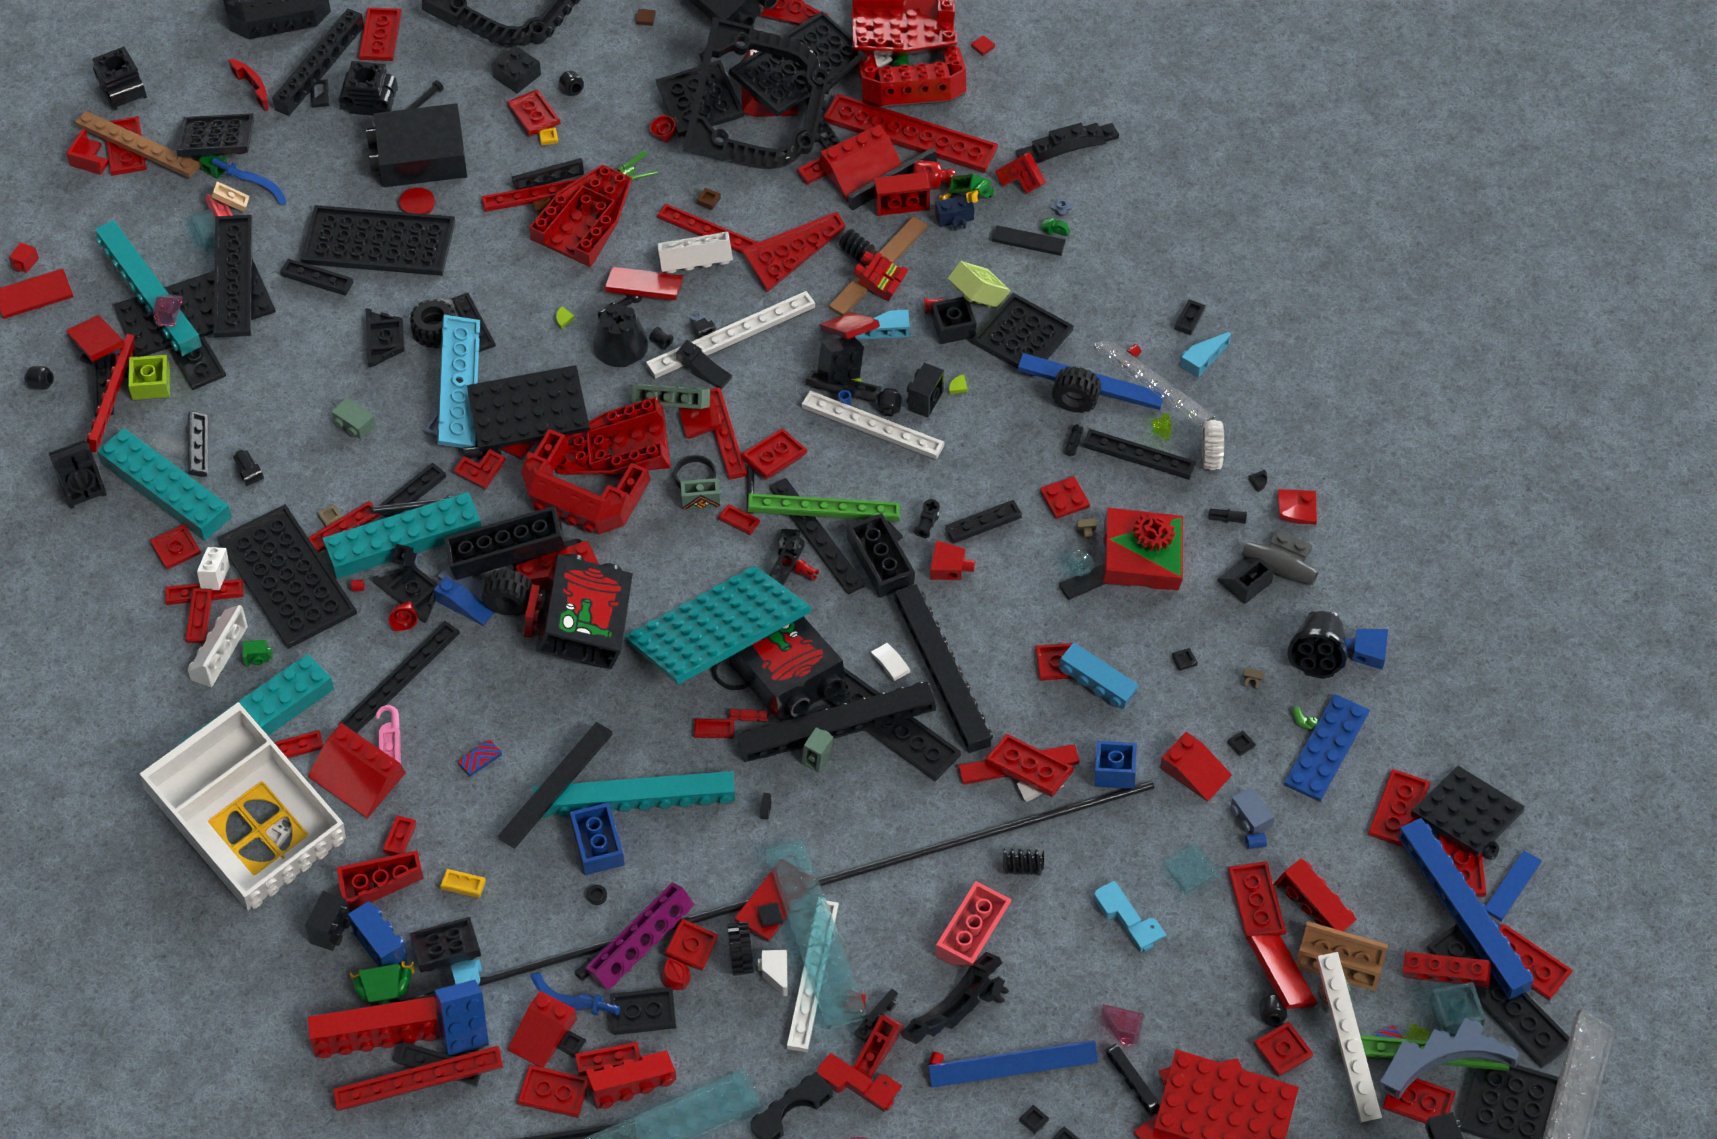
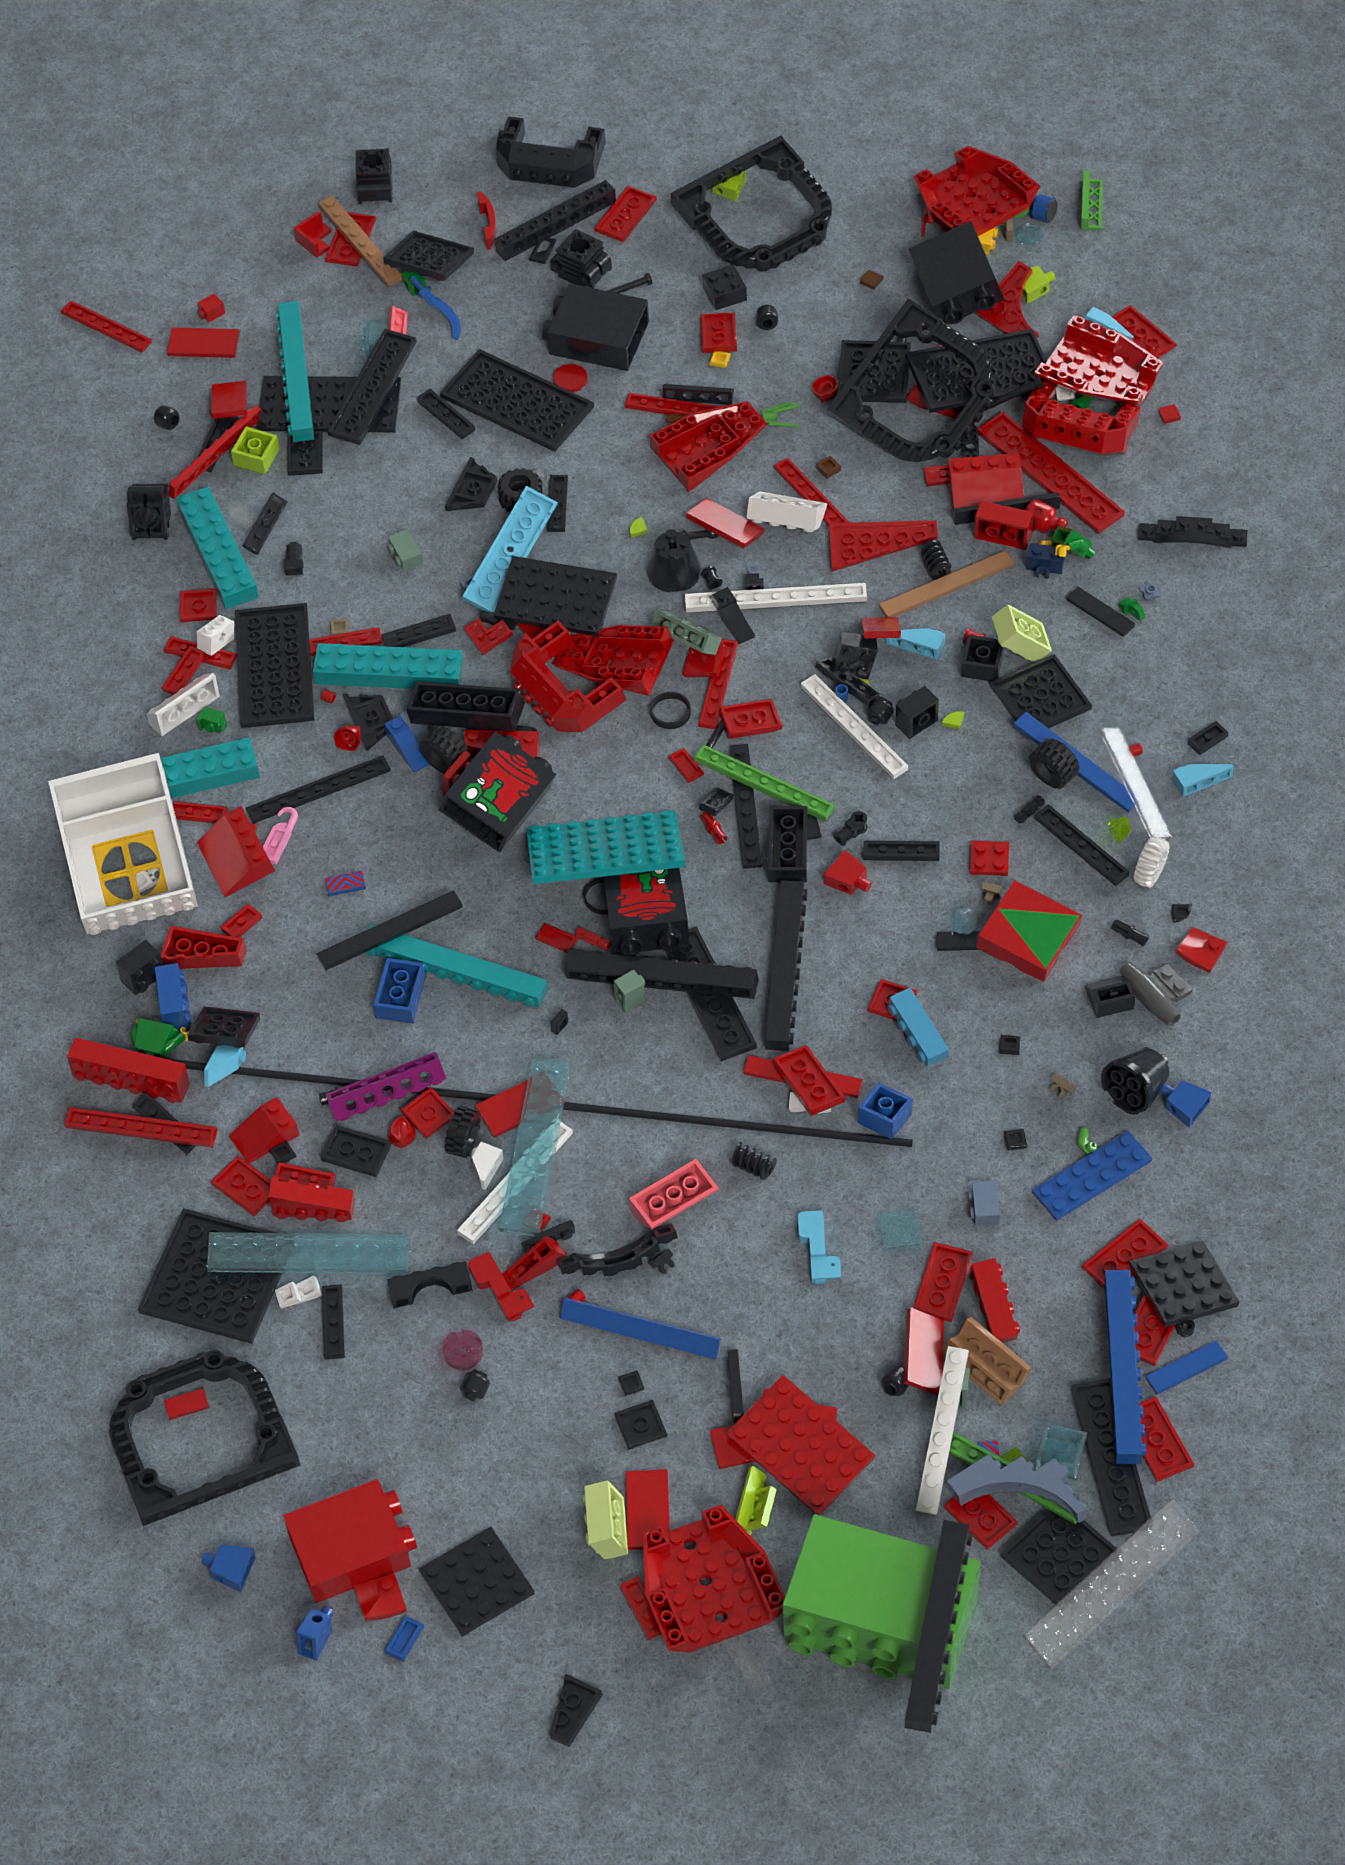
camera: 30 degrees right, 0 degrees up
clear pink slope [153,294,183,326] -> none
tan plate [211,181,250,212] -> none
black bar [370,495,453,514] -> none
black piece [391,544,423,567] -> none
blue brick [435,980,489,1056] -> none
yellow plate [440,869,486,898] -> none
blue sword [530,973,620,1016] -> none
black tile [587,885,607,905] -> none
sand green brick [680,478,720,510] -> none
black tile [758,902,783,928] -> none
black beam [769,536,805,585] -> none
red hips [853,251,909,302] -> none
white slope [871,643,911,681] -> none
red panel [995,152,1046,194] -> none
clear pink slope [1101,1004,1144,1045] -> none
red gear [1133,512,1175,551] -> none
red slope [1160,732,1232,802] -> none
blue hinge [1245,833,1267,849] -> none
red plate [1254,1021,1314,1077] -> none
red brick [1402,951,1491,987] -> none

